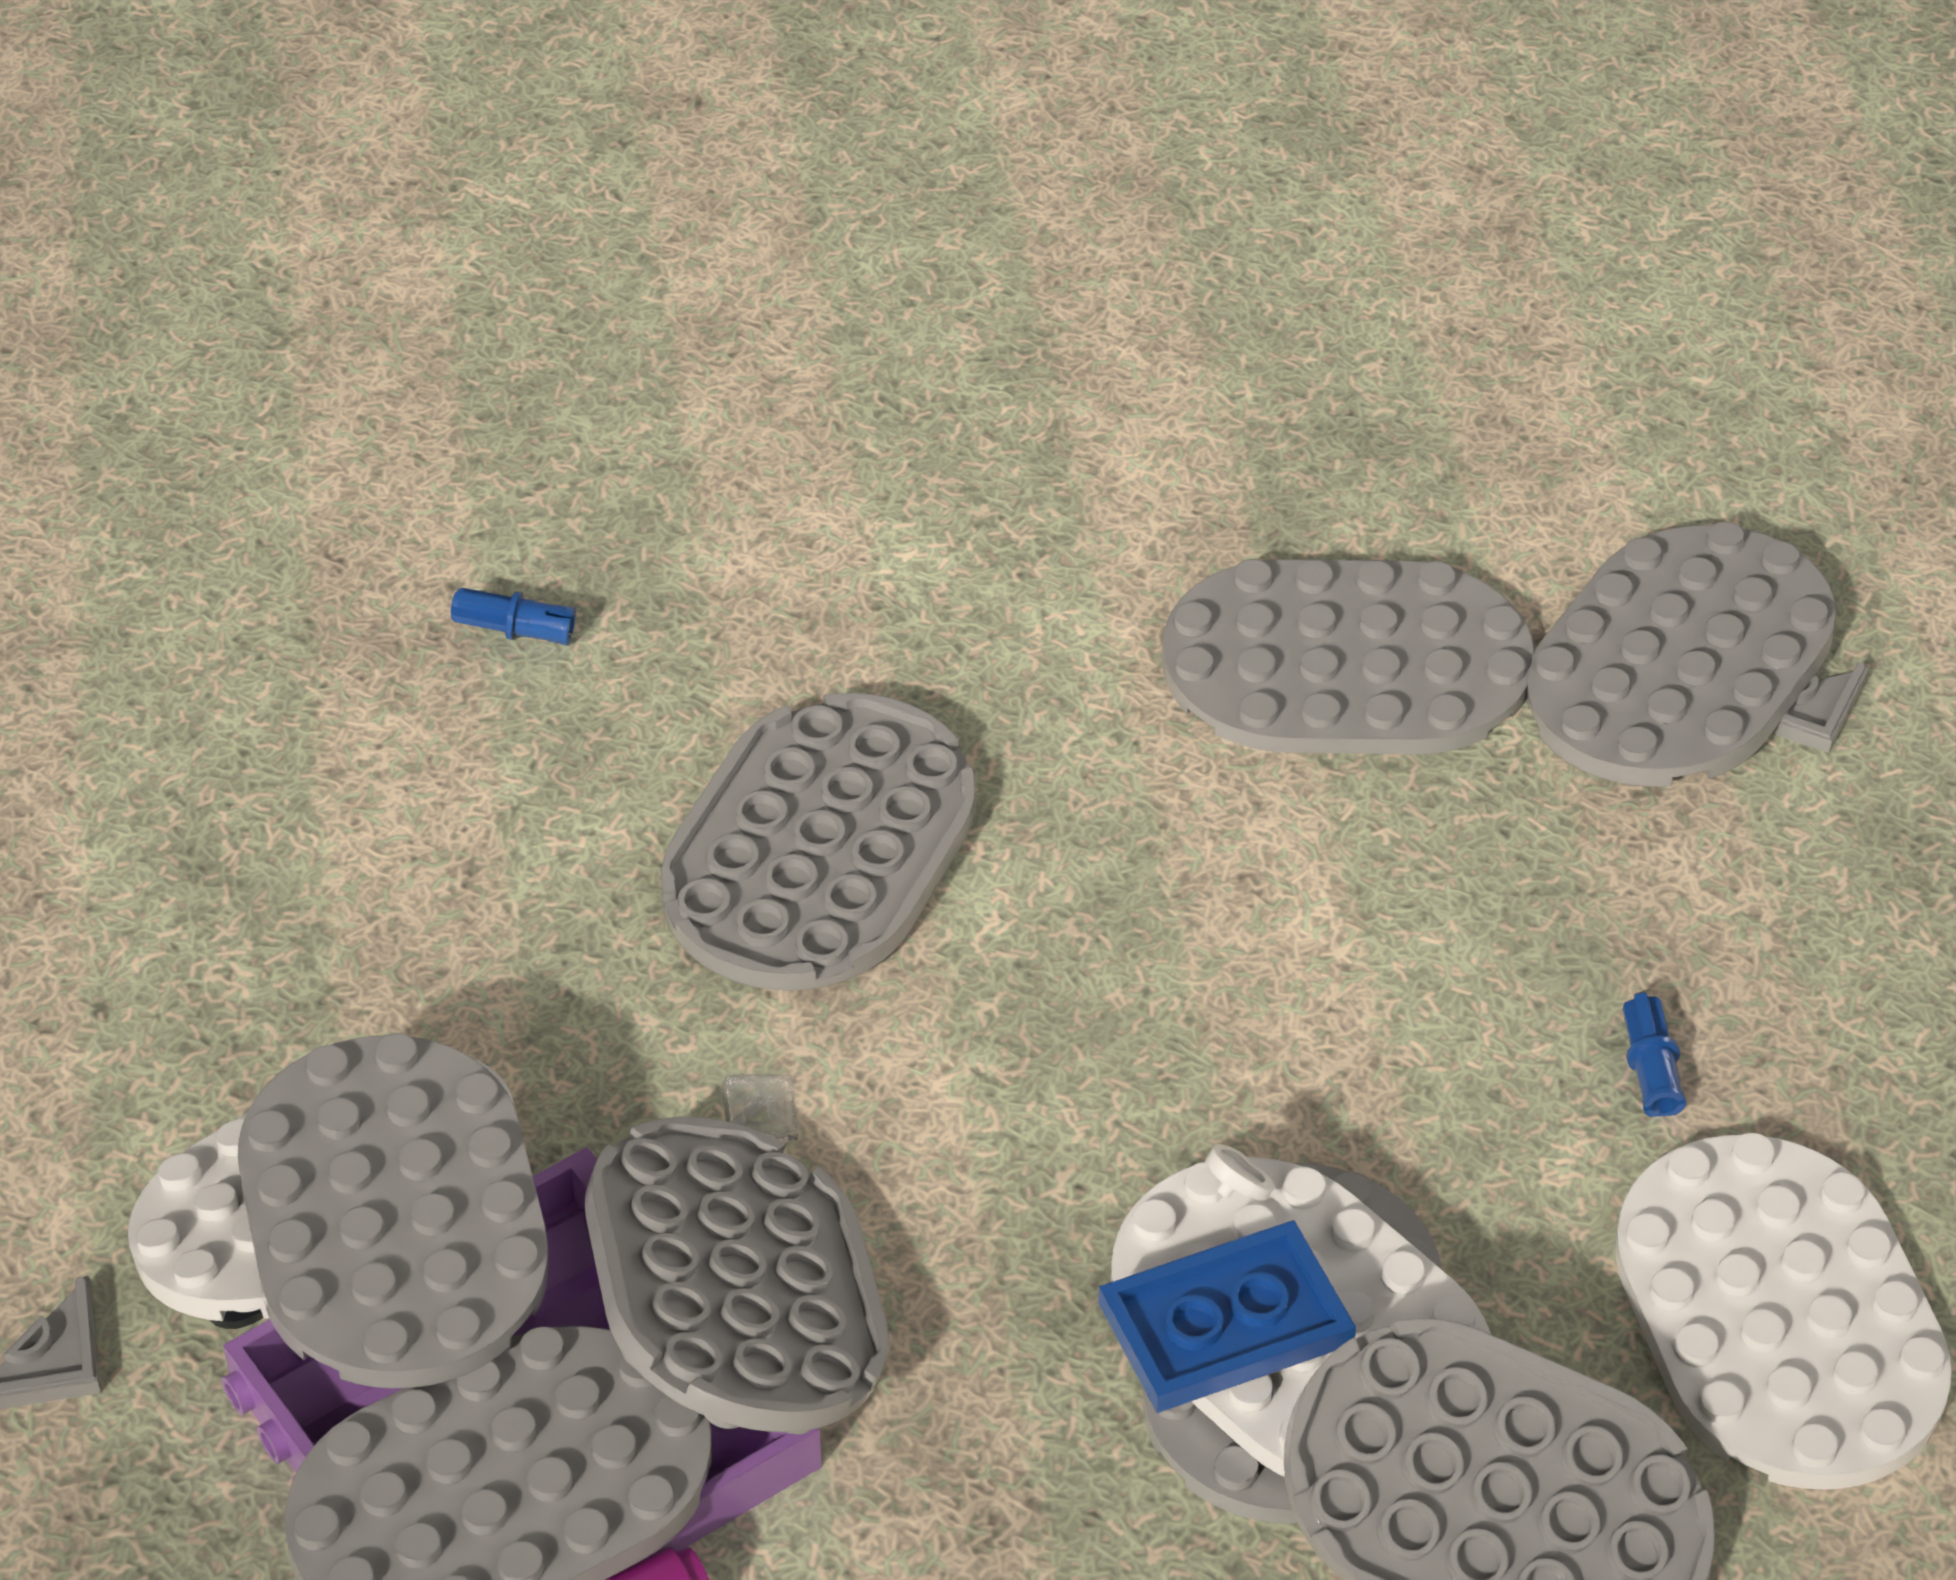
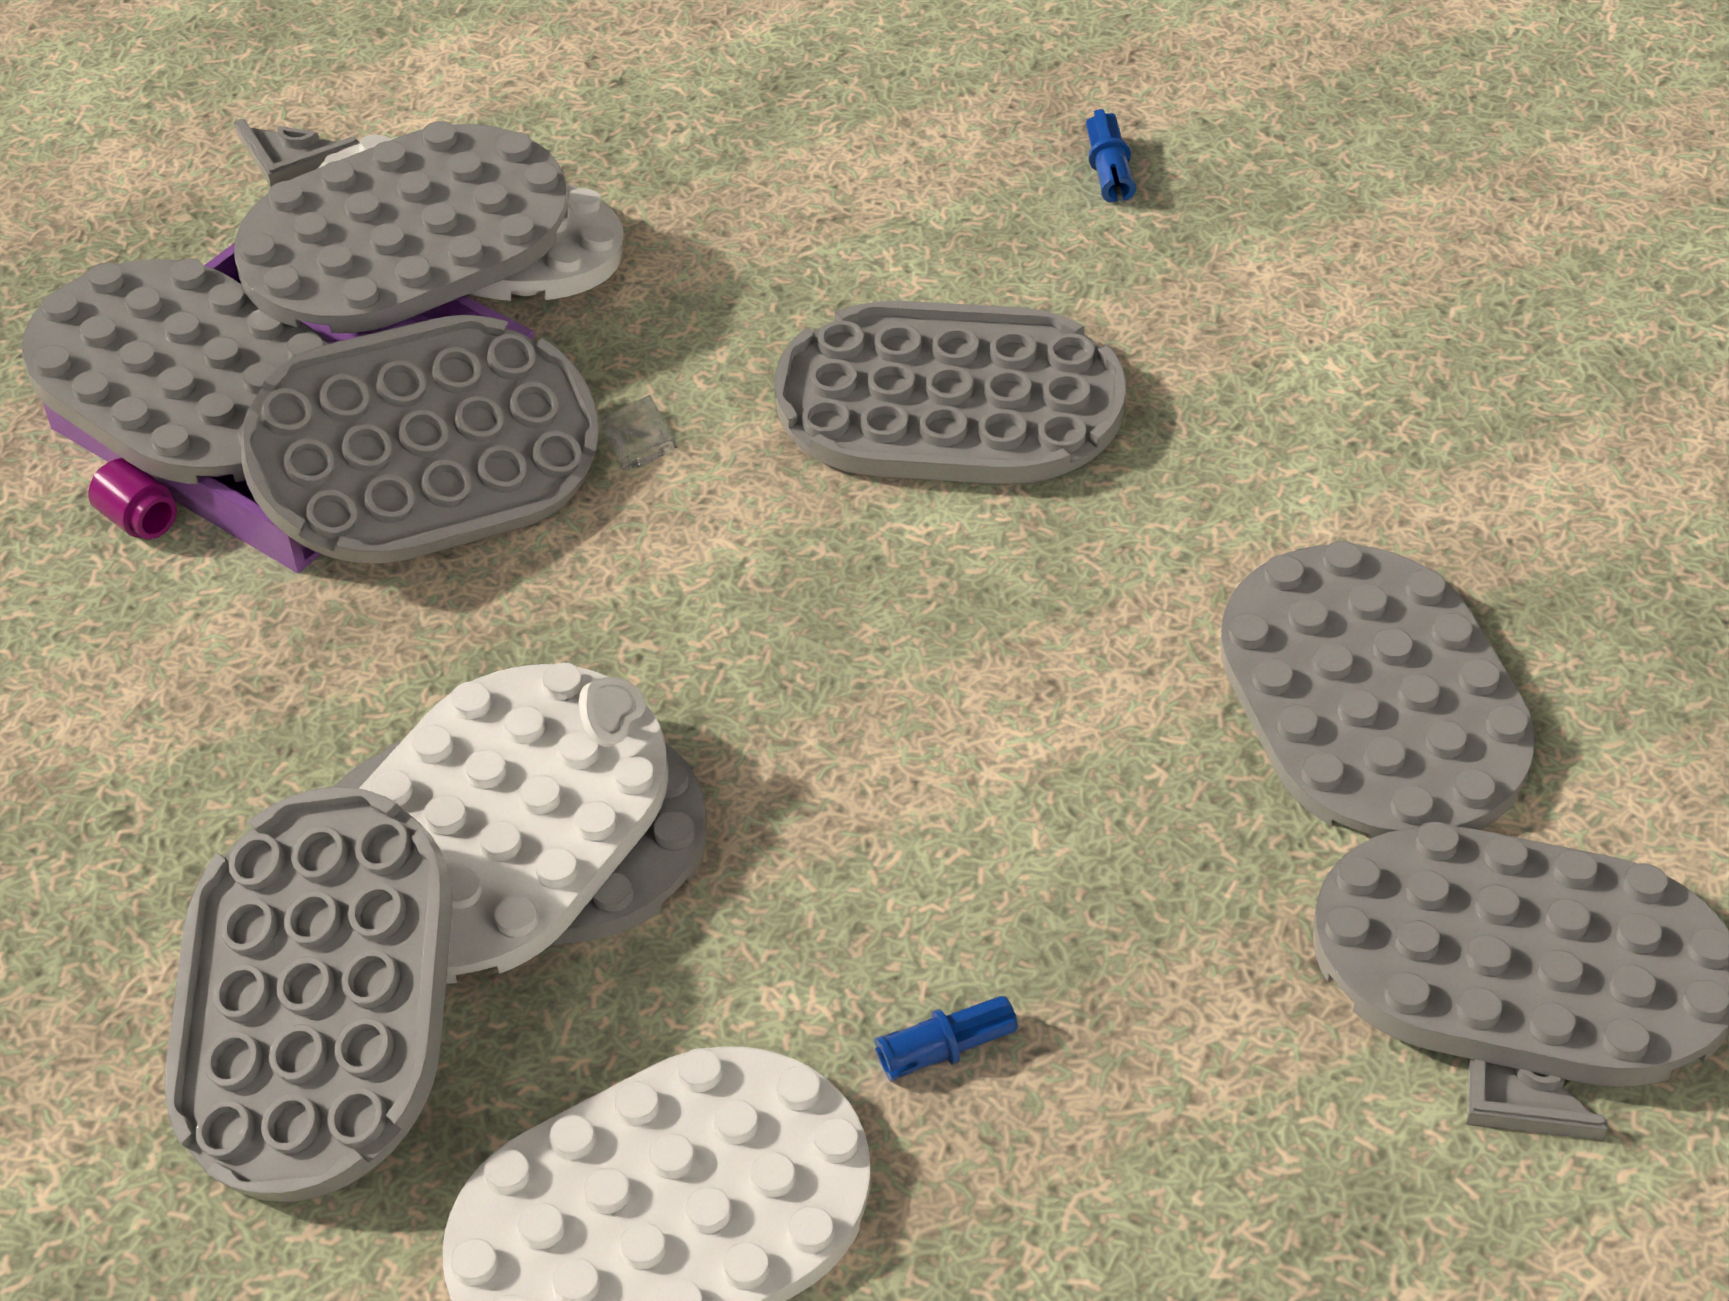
camera: 75 degrees right, 0 degrees up
blue plate [1098,1220,1356,1413] -> none

